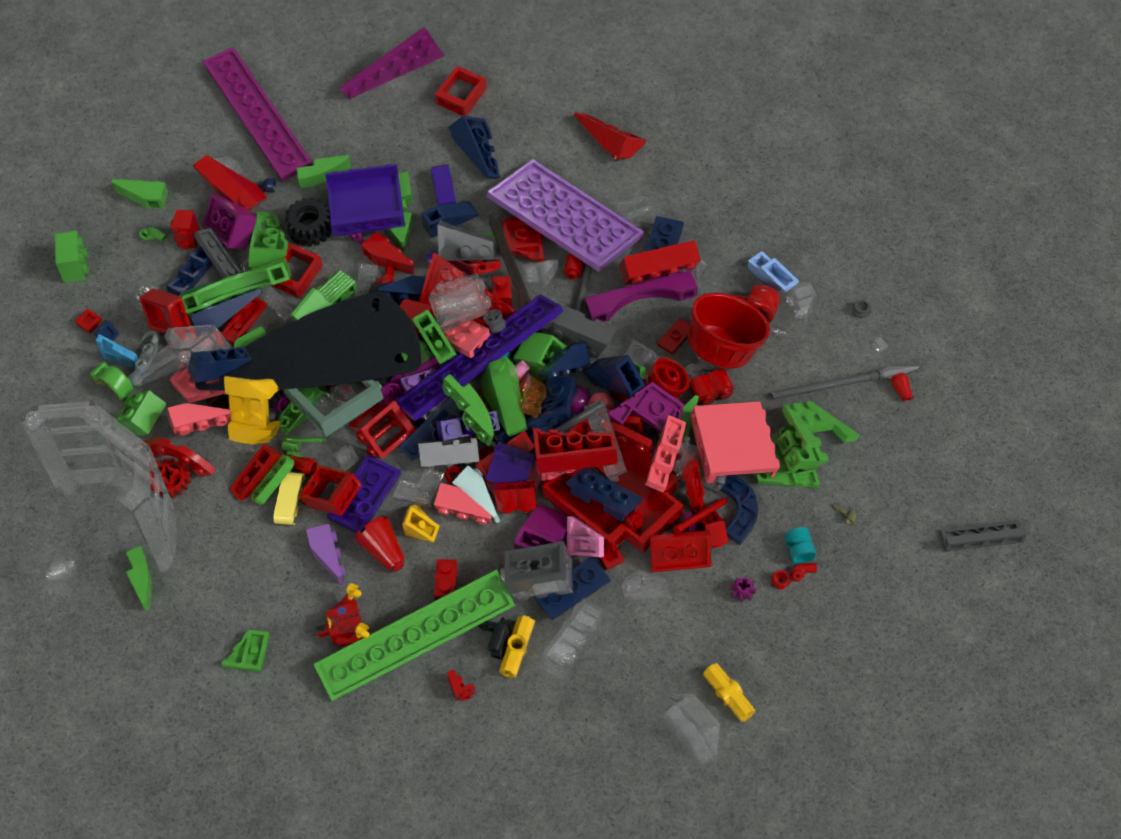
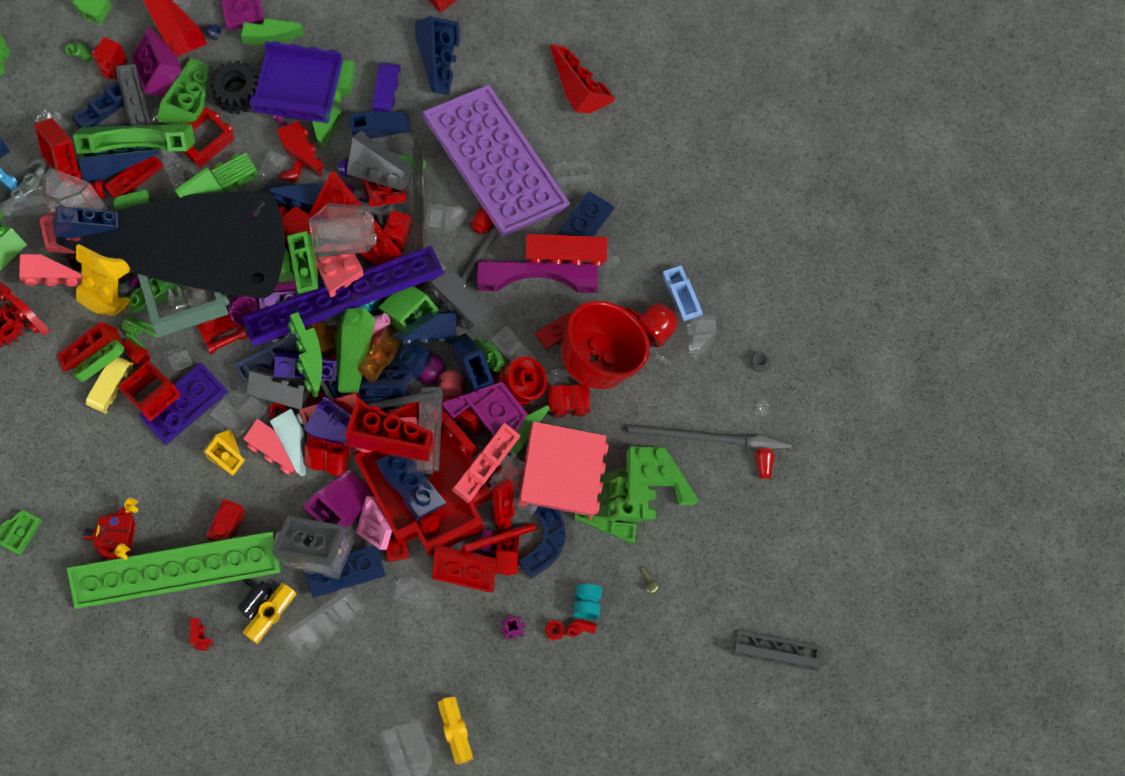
camera: 20 degrees right, 10 degrees up
medium lavender slope [306,524,346,584] -> none
red window [353,399,416,459] -> none
red cone [354,515,405,572] -> none
dark grey wheel [484,309,506,333] -> none
red wing [503,216,544,263] -> none

